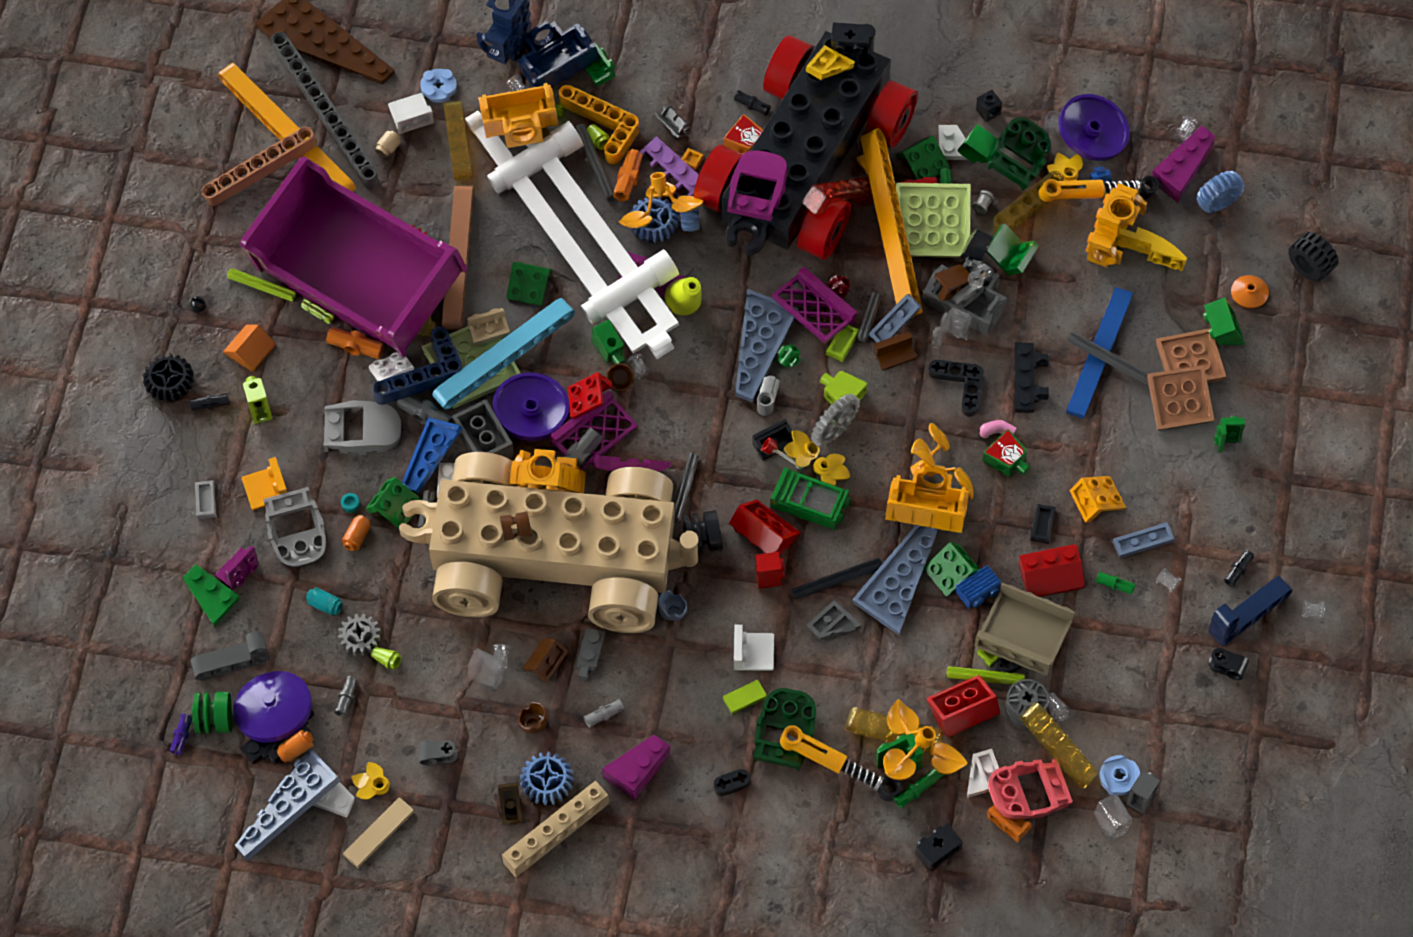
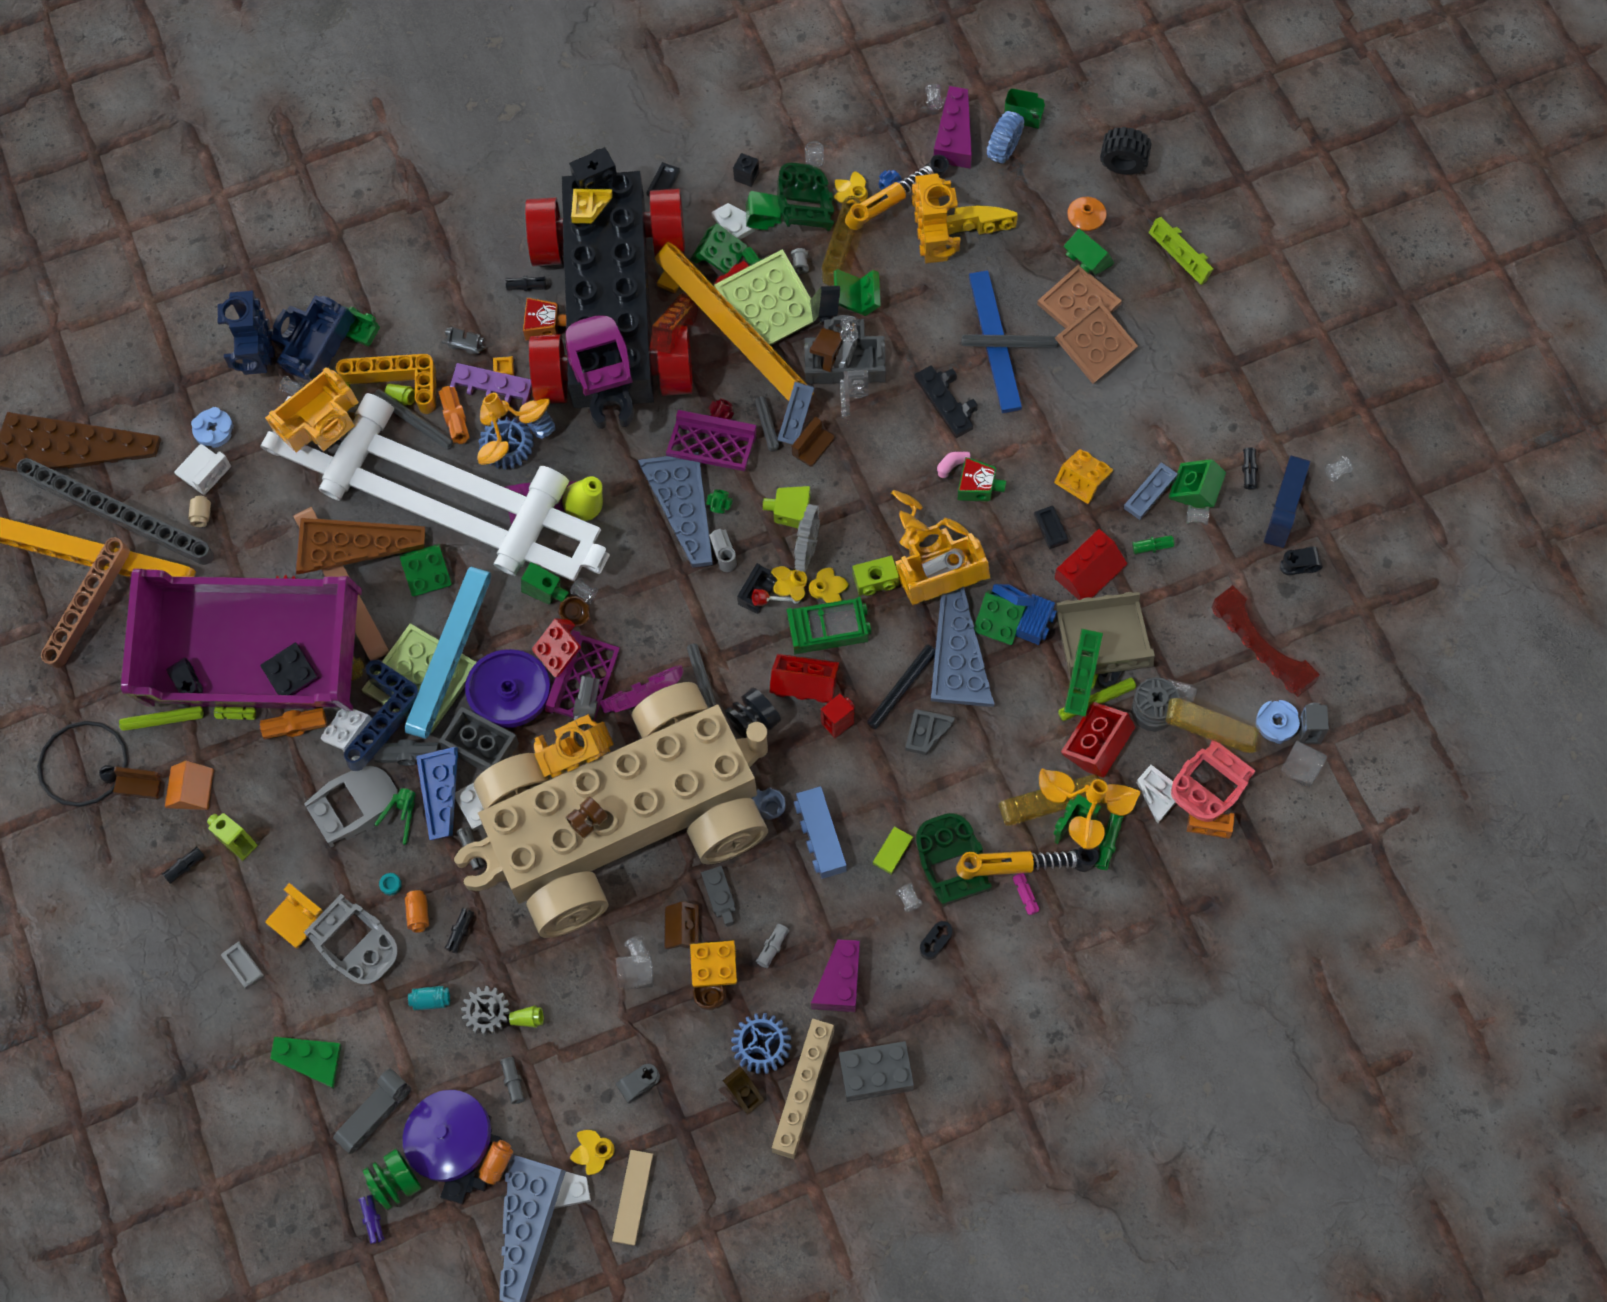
camera: 30 degrees left, 5 degrees up
black gear [143,353,194,403] -> none
magenta bracket [215,545,259,591] -> none
green bracket [366,477,422,529] -> none
clear yellow beam [443,101,472,180] -> none
tan bracket [467,308,510,346] -> none
white bracket [734,624,774,671] -> none
lime tile [826,325,860,362] -> none
black brick [915,823,963,872] -> none
black beam [928,360,983,417] -> none
dark purple dish [1058,94,1130,161] -> none
green bracket [1214,416,1245,452] -> none
none -> black piece [37,721,128,807]
none -> reddish brown panel [113,767,162,800]
none -> black piece [166,657,203,693]
none -> black plate [260,642,319,695]
none -> dark orange wing [296,518,425,575]
none -> green plant [375,788,416,845]
none -> black pin [444,908,475,954]
none -> black tile [646,162,680,197]
none -> light orange bracket [690,941,737,987]
none -> medium blue brick [794,786,847,879]
none -> dark grey brick [839,1041,914,1102]
none -> lime brick [852,556,899,596]
none -> clear bush [895,884,923,913]
none -> light grey piece [922,548,965,578]
none -> blue tile [992,584,1034,606]
none -> green piece [1004,88,1045,129]
none -> dark pink axle [1013,873,1039,915]
none -> green hinge [1064,629,1103,716]
none -> lime hinge [1149,217,1213,285]
none -> green slope [1168,459,1226,509]
none -> clear red arch [1211,585,1320,697]

